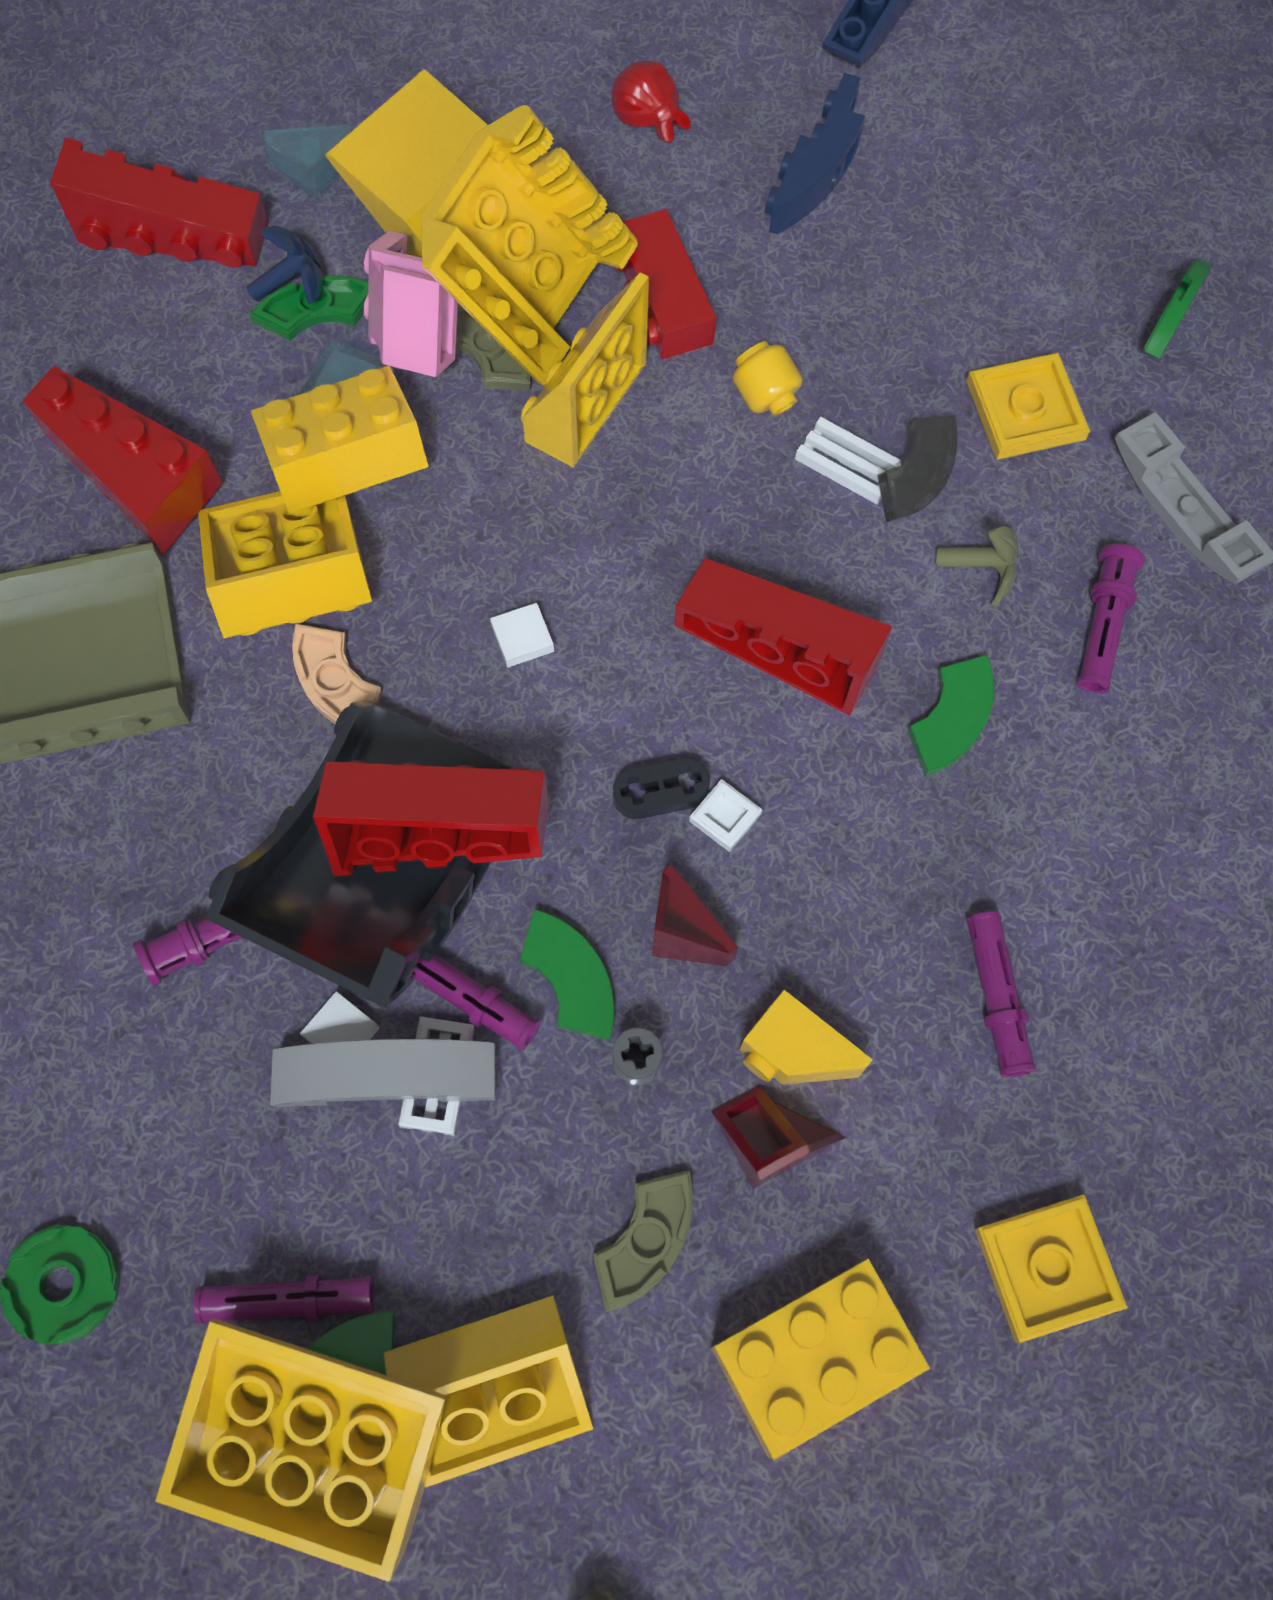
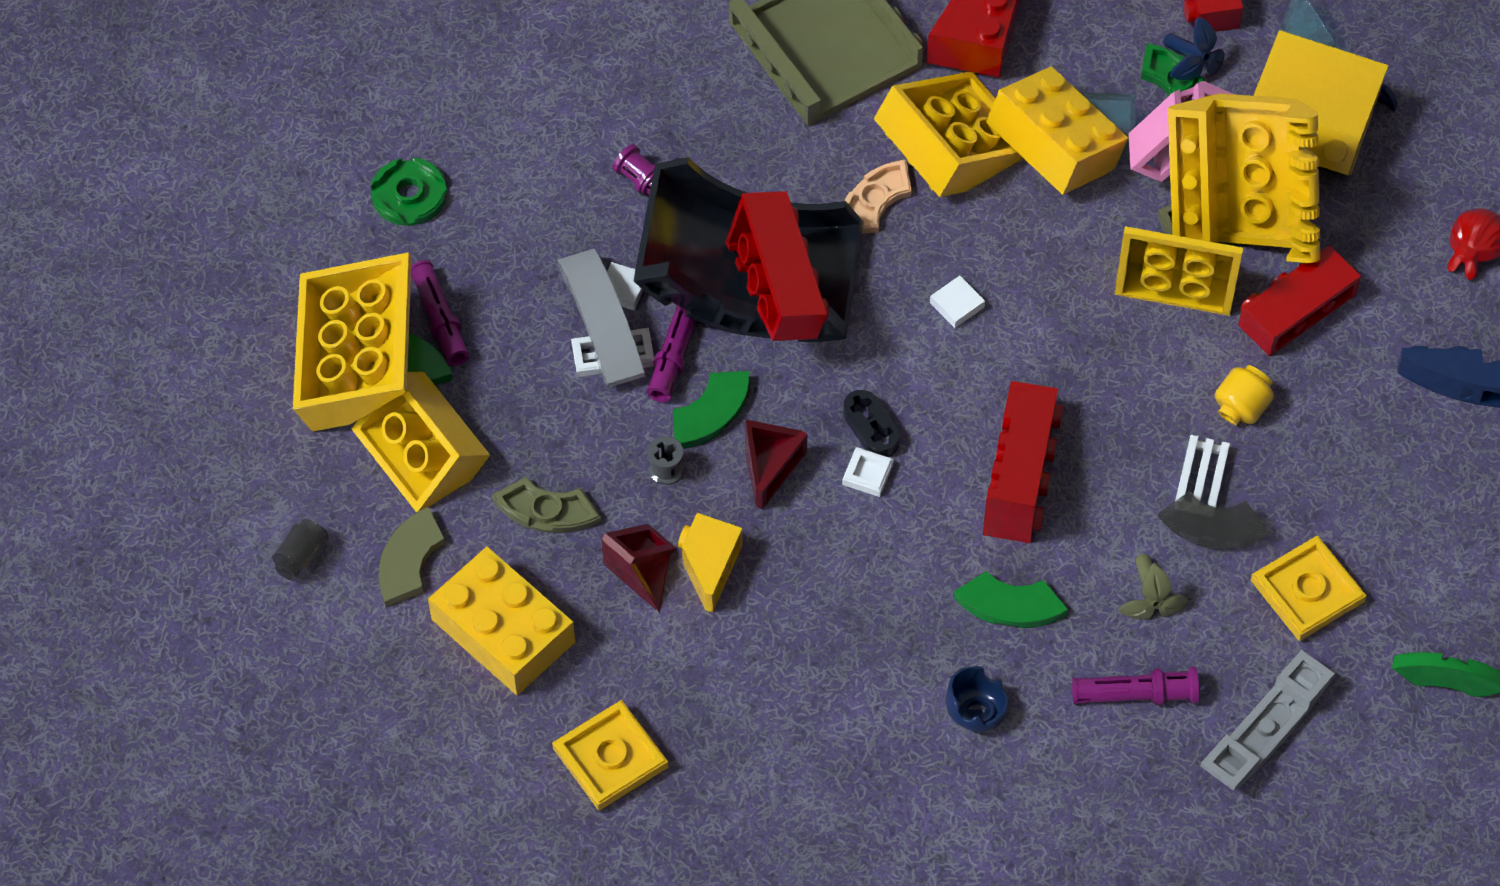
camera: 75 degrees right, 10 degrees down
magenta pin [966,911,1036,1078] -> none
none -> olive tile [379,507,445,607]
none -> dark blue hair [945,666,1009,733]

